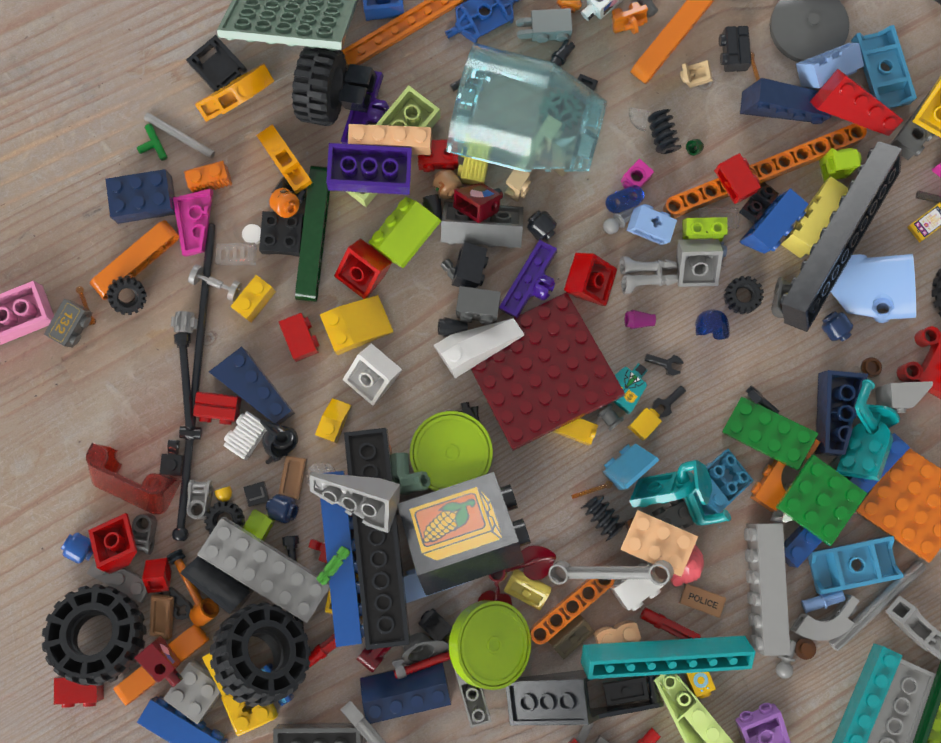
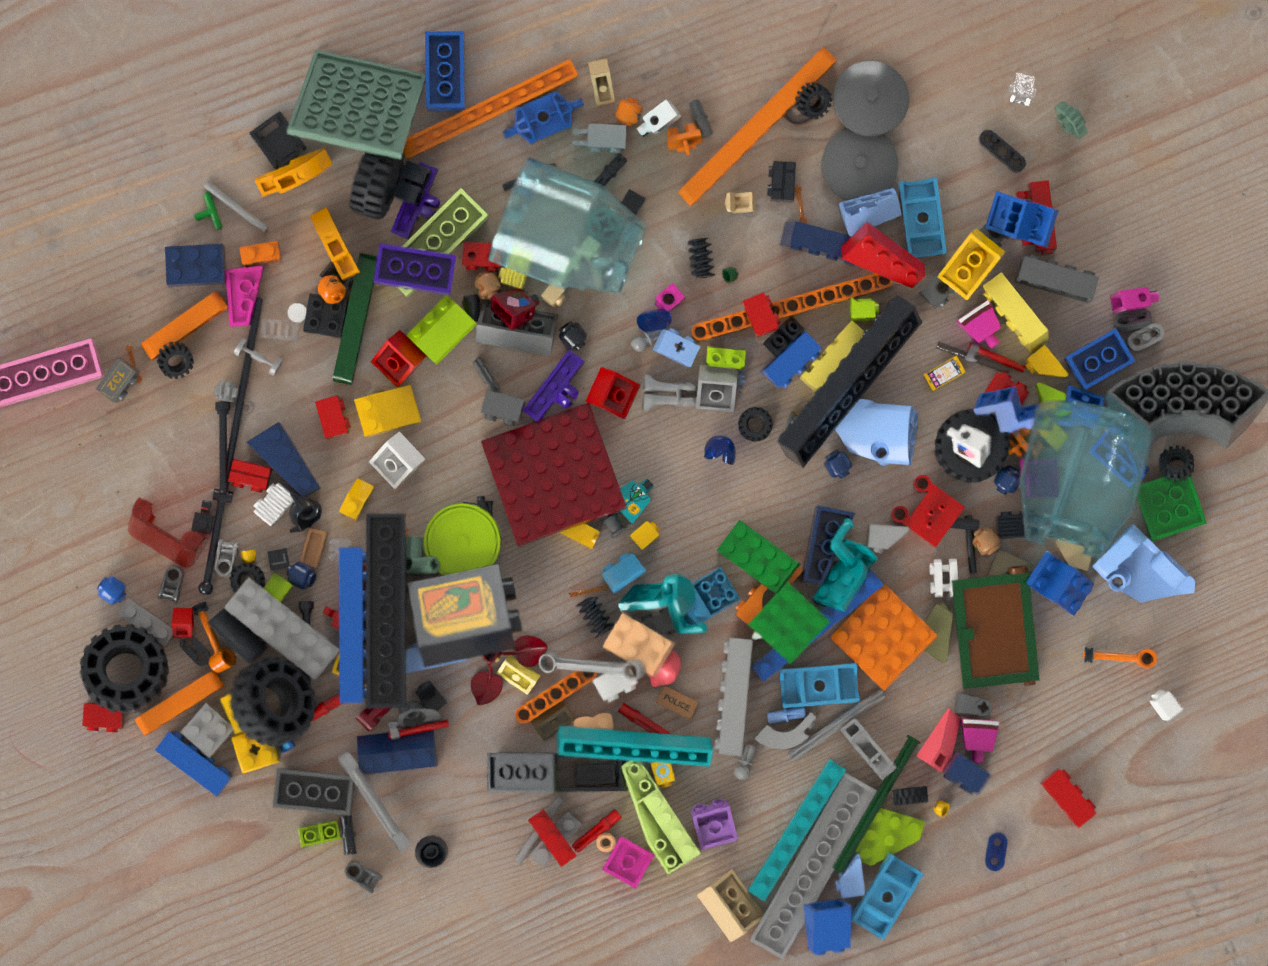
camera: 10 degrees right, 5 degrees up
red slope [88,513,137,574] -> none
dark red torso [134,636,184,687] -> none
medium nougat tile [149,593,174,639] -> none
yellow brick [230,275,276,323] -> none
light grey wedge [310,473,400,533] -> none
bright green axle [316,546,350,585] -> none
light nougat brick [348,124,432,155] -> none
white wedge [434,318,524,378] -> none
black cone [438,317,468,337] -> none
lime brick [449,600,531,690] -> none
black brick [451,241,489,288] -> none
light grey slope [454,669,492,728] -> none
magenta cone [624,309,656,330] -> none
black bar [644,354,684,376] -> none
black bar [652,385,686,418] -> none
black bar [746,385,779,414] -> none
reddish brown plate [795,638,816,660] -> none
reddish brown plate [861,357,882,378] -> none

